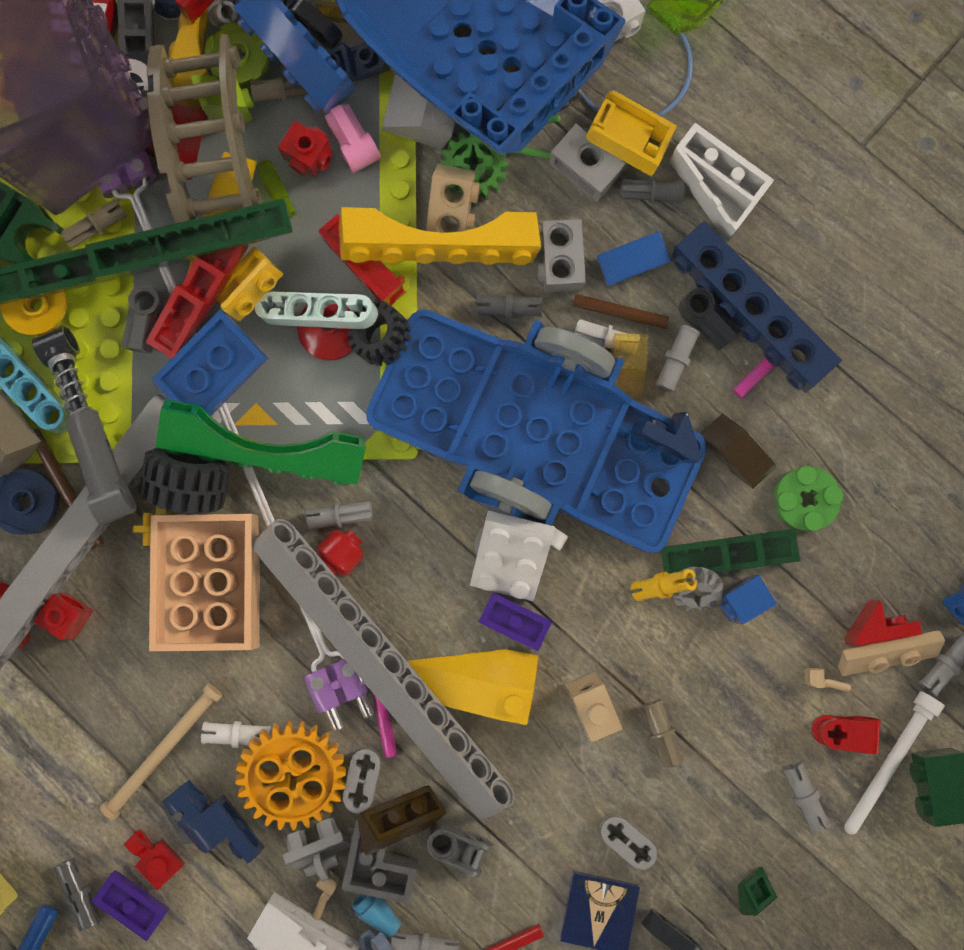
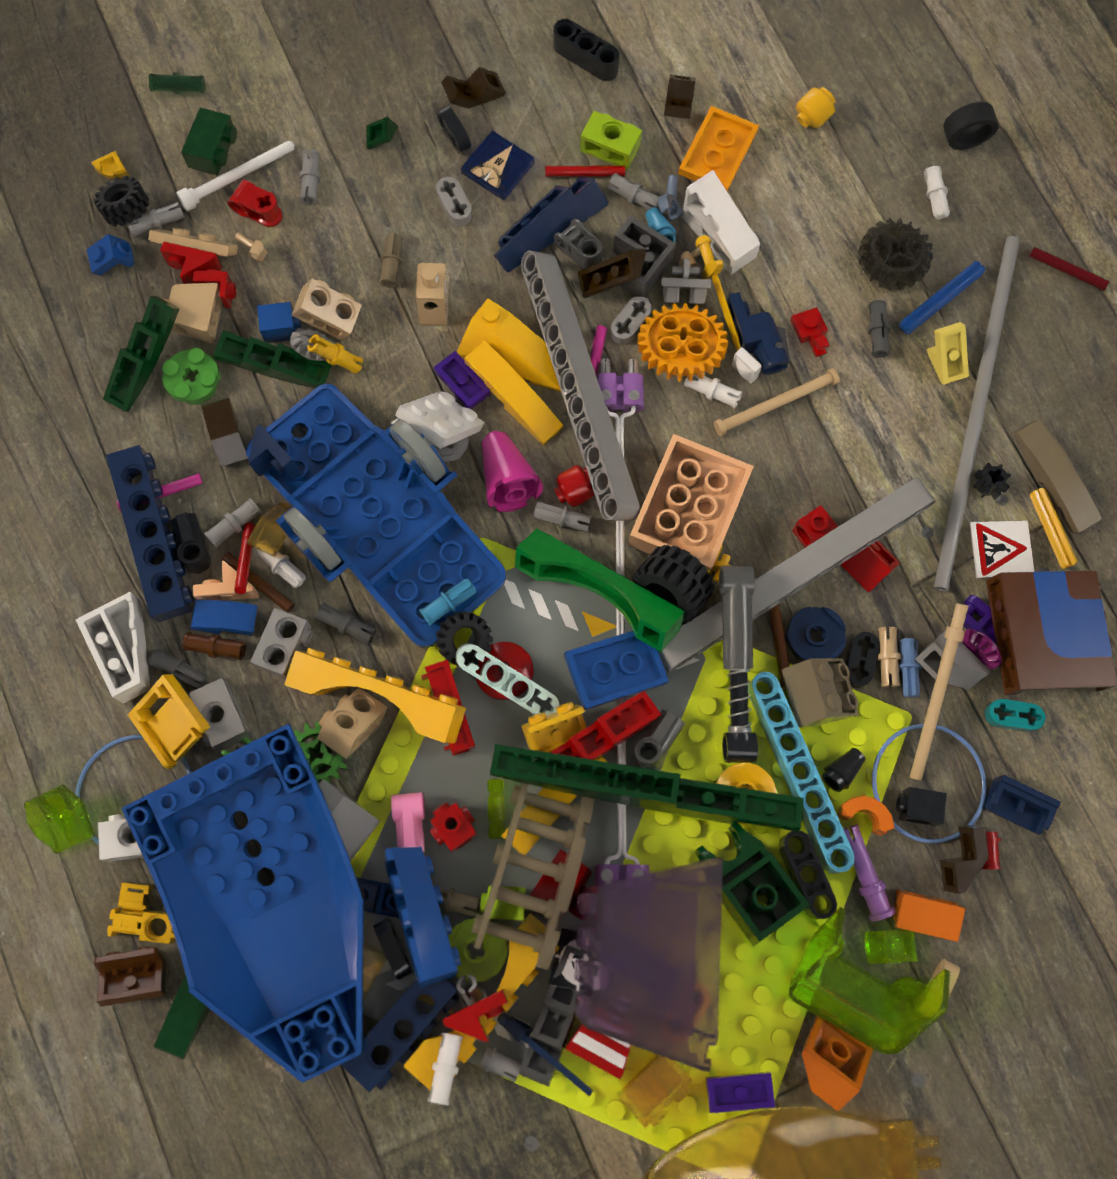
camera: 155 degrees left, 10 degrees down
dark tan axle [61,199,127,248] -> none
dark purple plate [92,870,170,941] -> none
none -> dark green slope [103,296,180,412]
none -> tan torso [161,283,223,343]
none -> reddish brown pin [182,632,246,660]
none -> red bracket [193,269,237,308]
none -> light nougat slope [193,561,259,601]
none -> red bar [234,523,256,594]
none -> tan brick [292,279,362,341]
none -> dark azure axle [419,579,476,626]
none -> yellow slope [464,340,563,446]
none -> dark pink cone [481,431,543,512]
none -> dark blue wedge [494,177,608,272]
none -> yellow sword [696,235,741,351]
none -> white tile [731,348,762,384]

